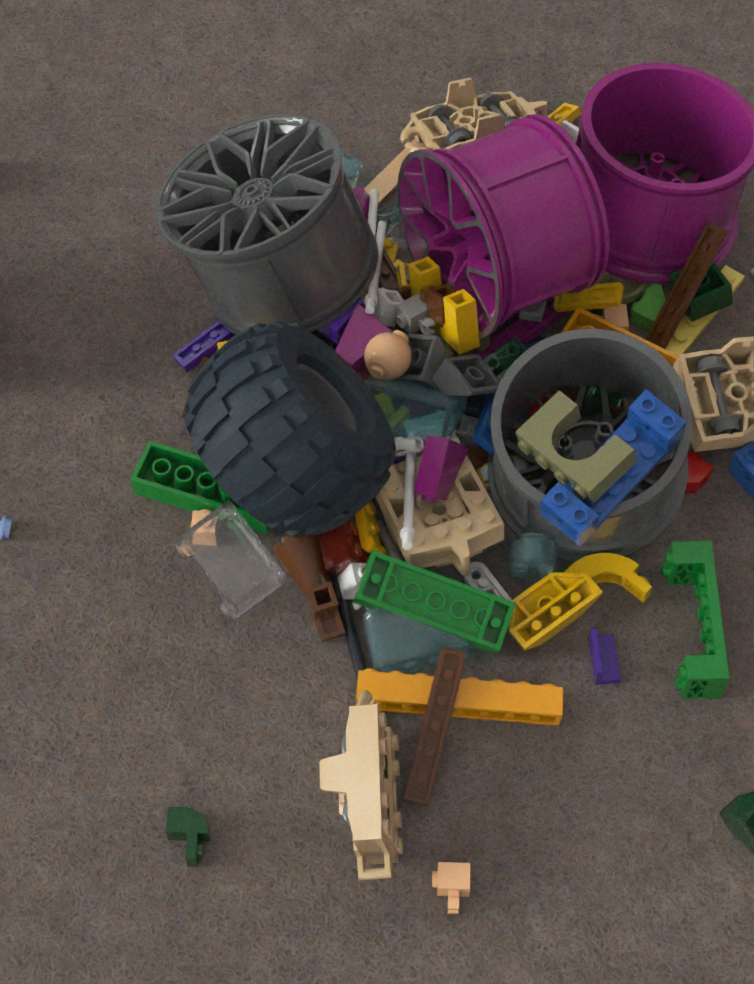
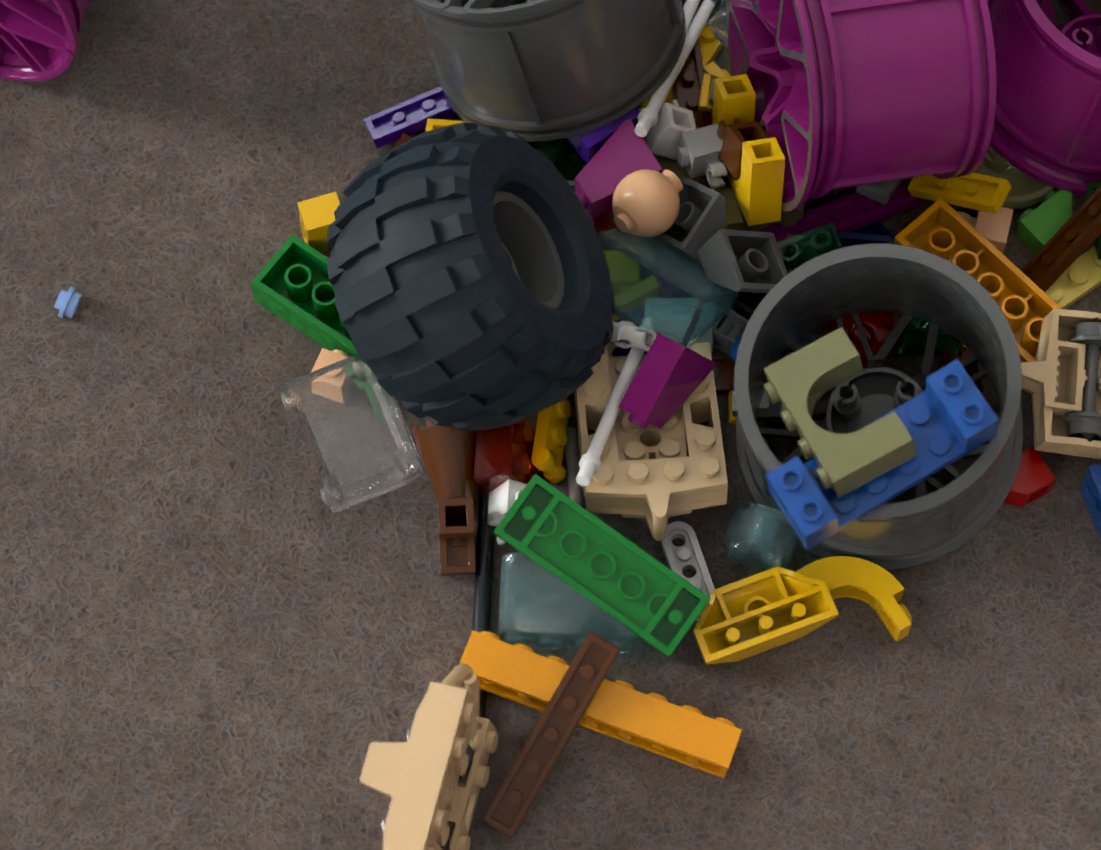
camera: 15 degrees right, 5 degrees up
dark green brick [166,807,210,867] -> none
dark purple panel [588,627,621,685] -> none
green plate [662,540,729,699] -> none
none -> yellow brick [297,191,341,257]

